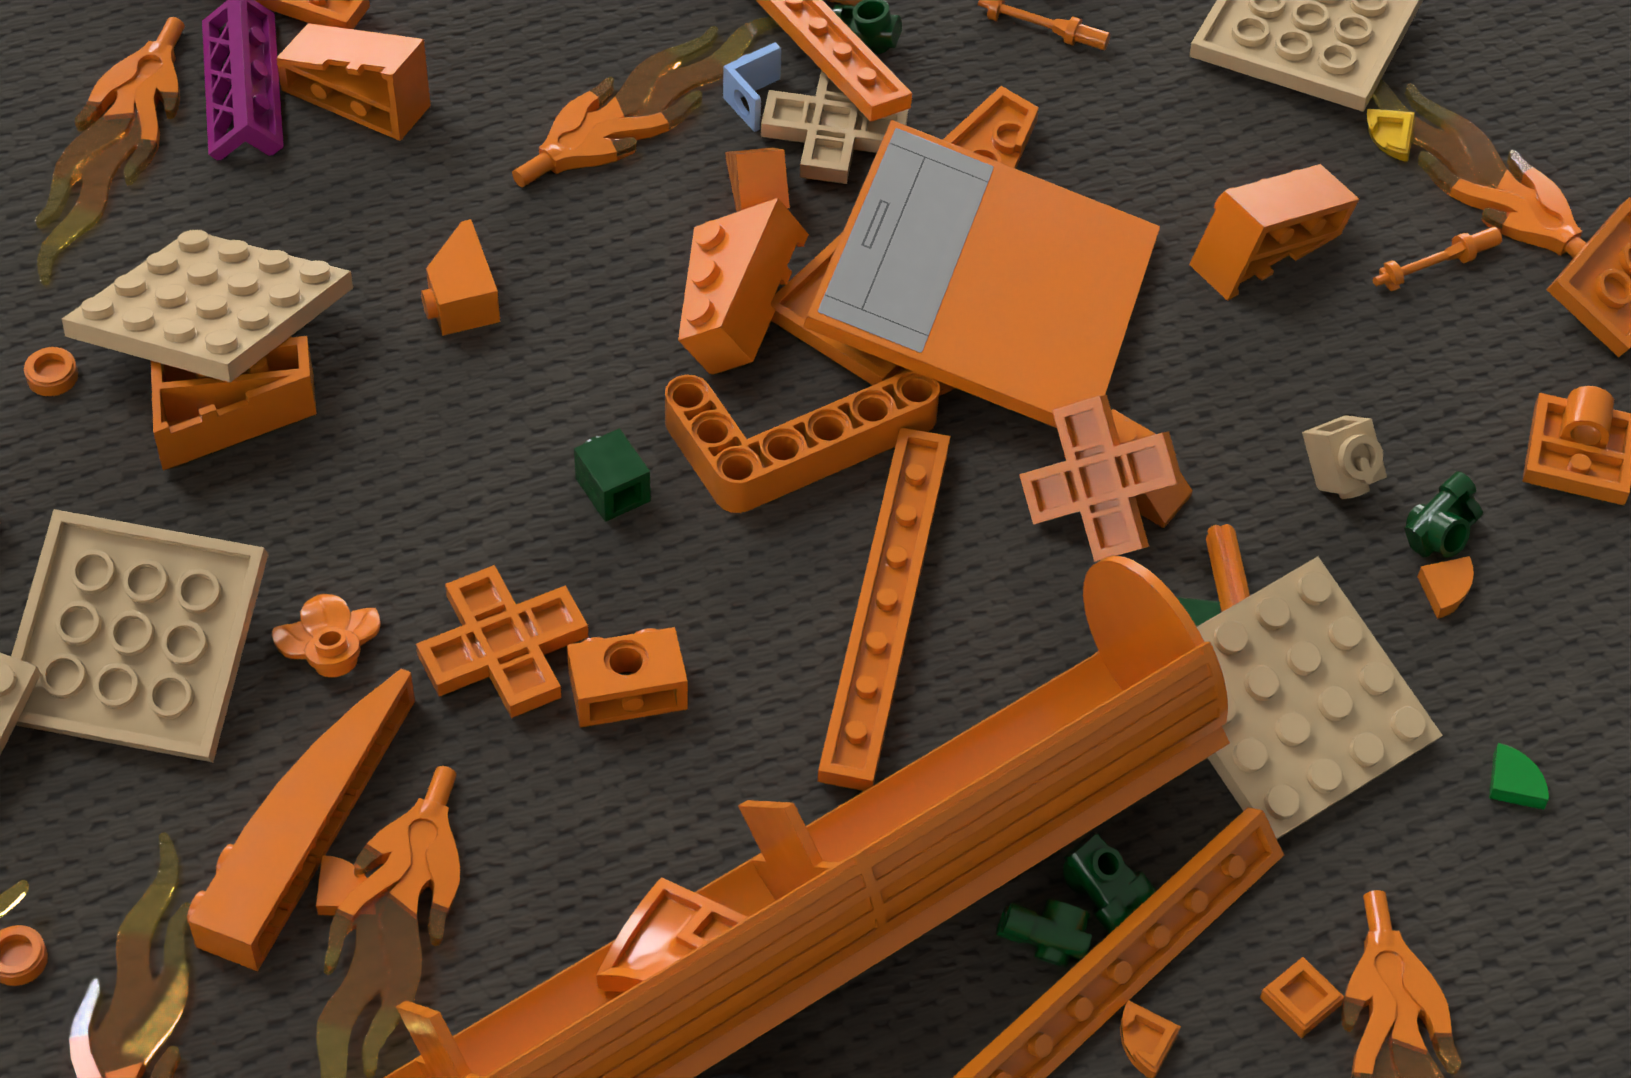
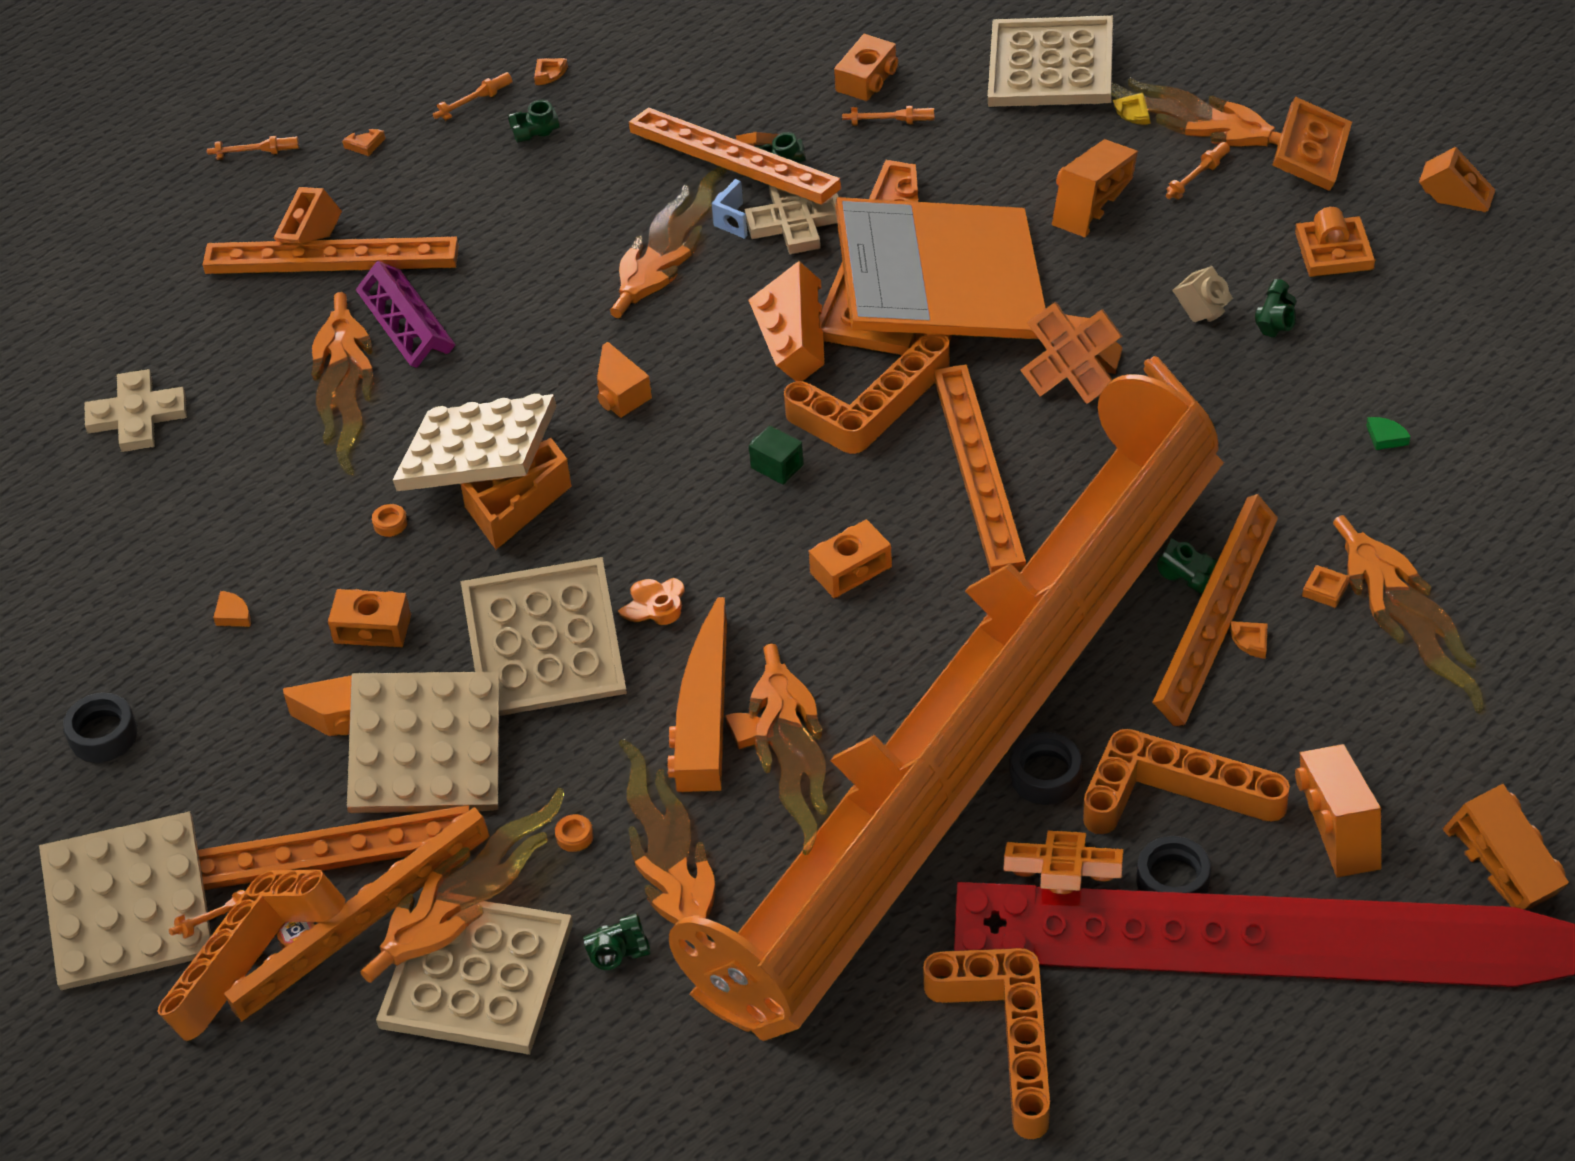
camera: 15 degrees left, 5 degrees down
orange wedge [276,23,431,141] -> none
orange plate [416,565,588,718] -> none
orange plate [596,877,748,992] -> none
orange slope [725,148,790,212] -> none
dark green plate [996,899,1092,968] -> none
tan plate [1197,556,1443,840] -> none
orange tile [1417,556,1474,619] -> none

